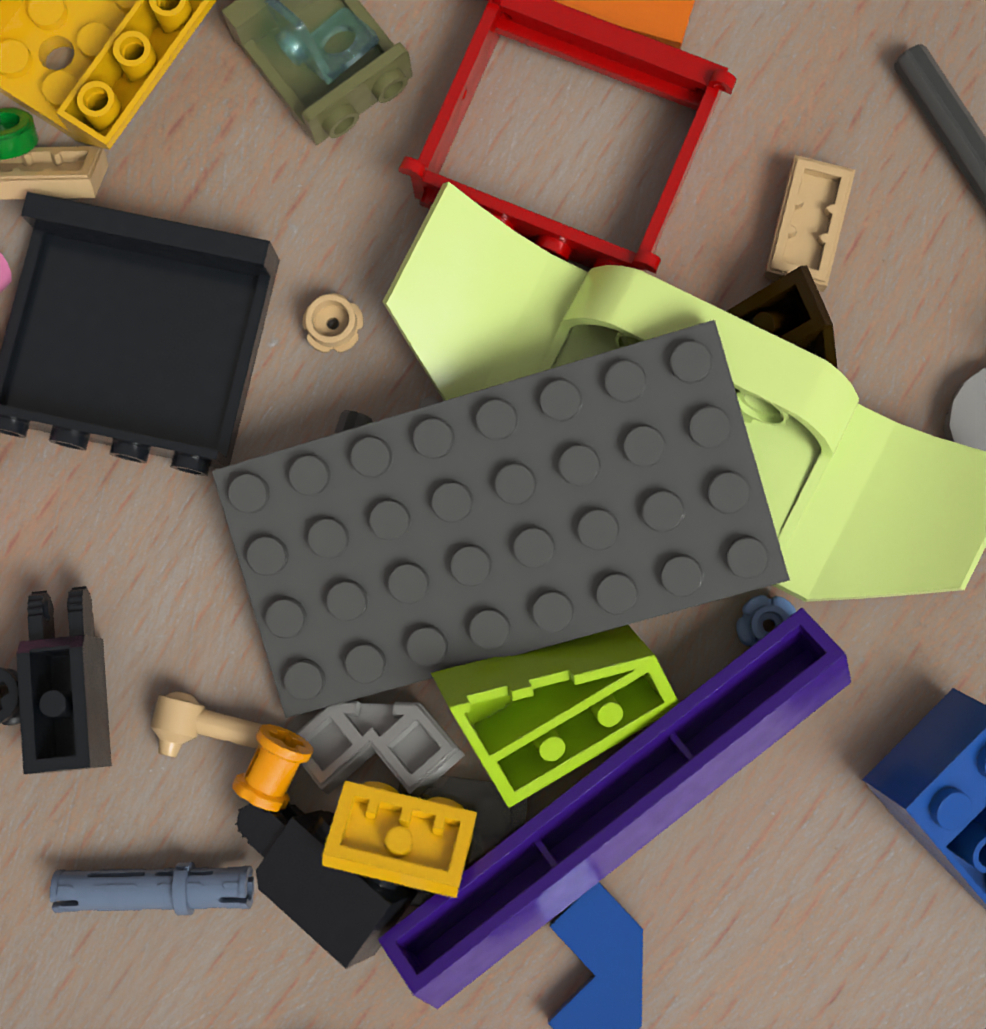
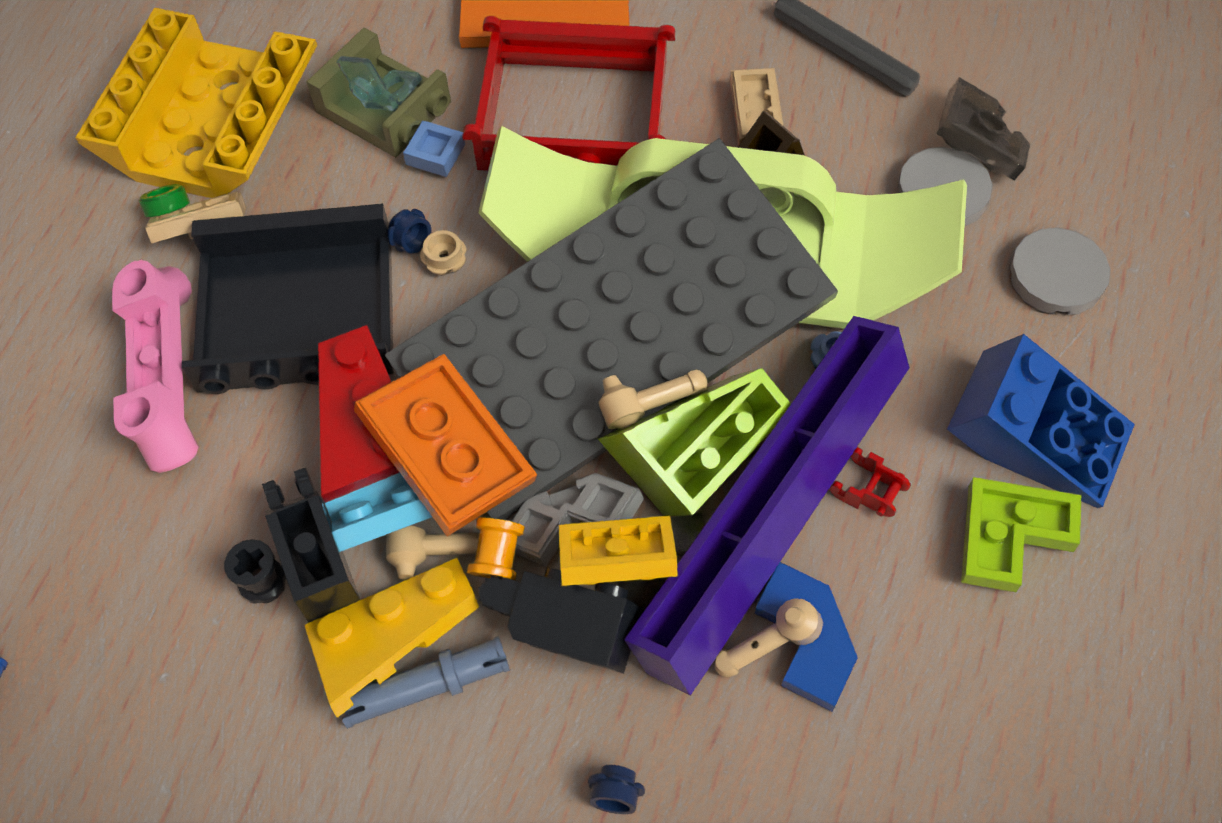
camera: 25 degrees left, 20 degrees down
none -> yellow wing [304,558,479,718]
none -> red wing [318,325,400,503]
none -> medium azure bracket [324,473,432,552]
none -> orange tile [354,354,538,537]
none -> dark blue plate [387,209,432,253]
none -> medium blue plate [403,120,465,177]
none -> tan piece [598,370,708,429]
none -> tan piece [713,598,823,678]
none -> red piece [830,447,911,517]
none -> lime plate [961,477,1081,592]

